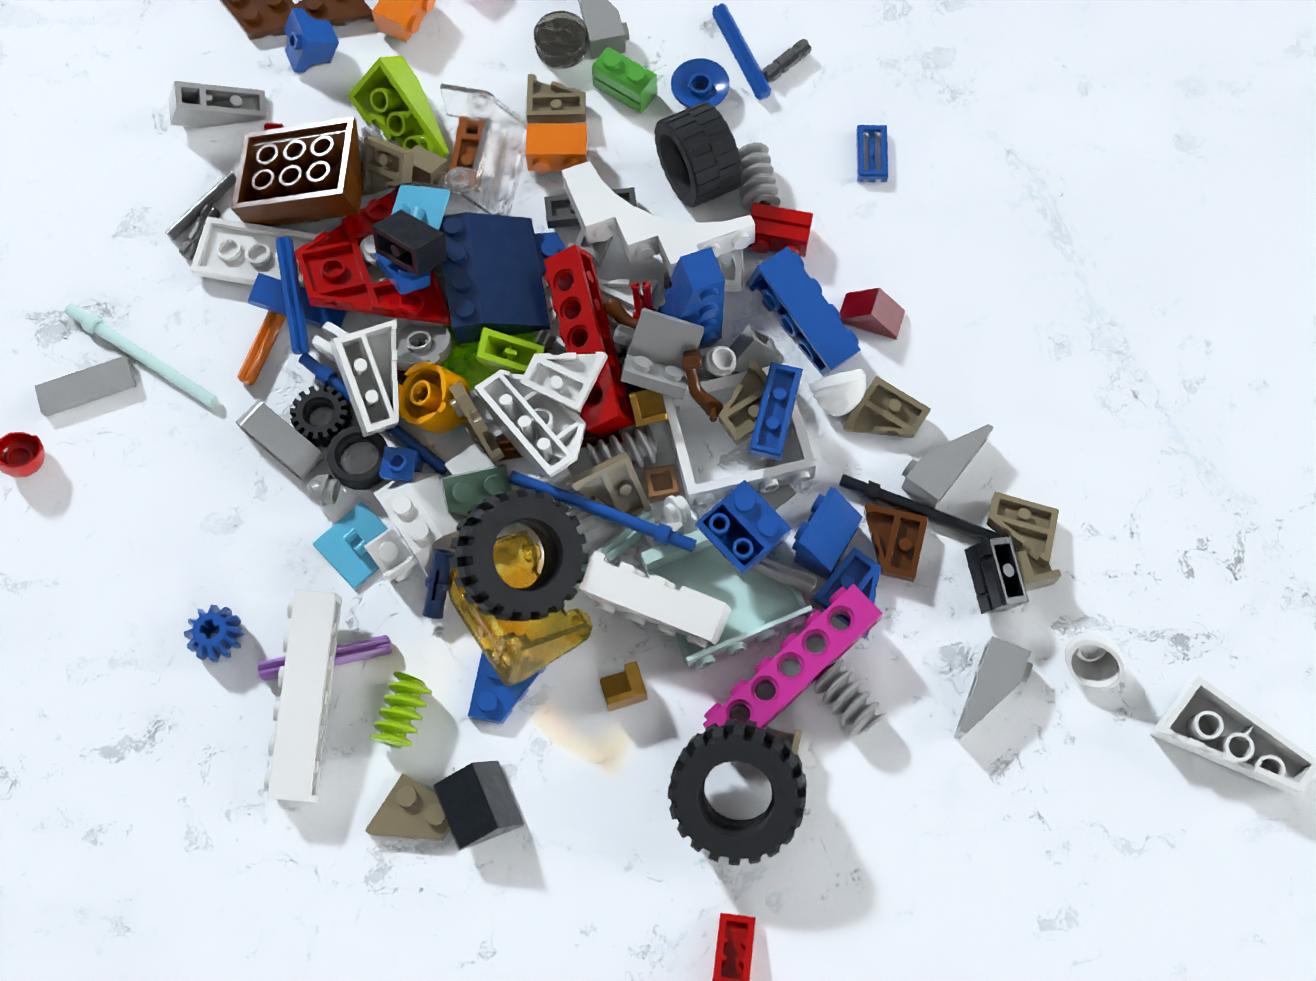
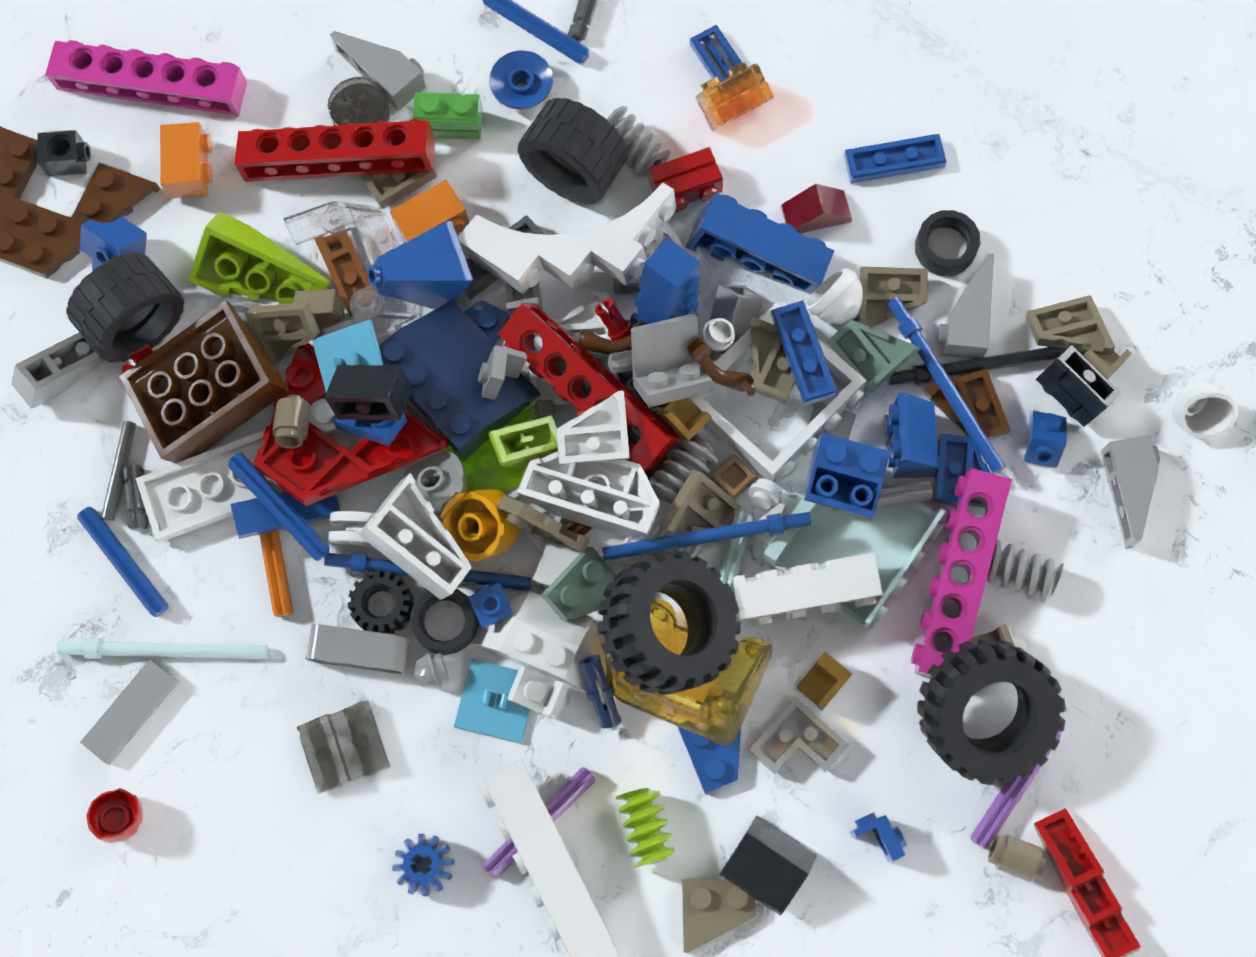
camera: 30 degrees left, 5 degrees up
none -> black tyre [66,253,185,363]
none -> blue axle [77,506,169,617]
none -> red brick [234,119,435,182]
none -> dark tan brick [272,395,311,449]
none -> clear smoke slope [296,701,391,794]
none -> blue slope [368,221,473,310]
none -> light grey bracket [478,345,527,400]
none -> clear orange brick [695,62,774,131]
none -> light grey plate [748,697,849,775]
none -> sand green wing [827,319,920,393]
none -> blue tile [844,133,947,184]
none -> blue bracket [850,812,907,862]
none -> blue bar [887,297,1006,474]
none -> black tyre [915,210,981,276]
none -> medium lavender axle [970,731,1061,849]
none -> dark tan brick [988,834,1046,882]
none -> blue bracket [1024,410,1067,468]

